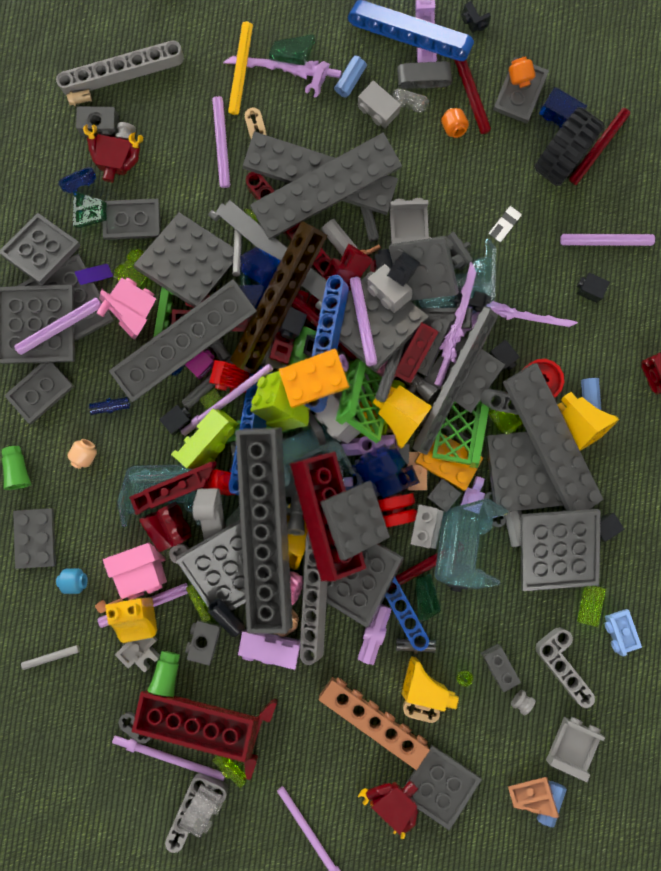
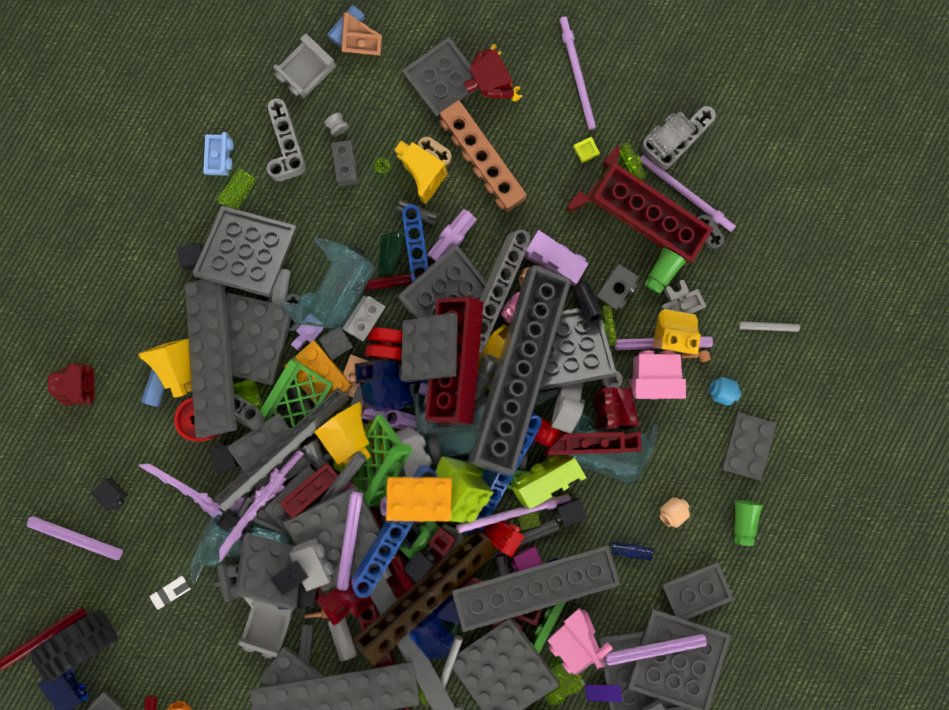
camera: 165 degrees left, 0 degrees up
none -> neon yellow tile [573,136,600,163]

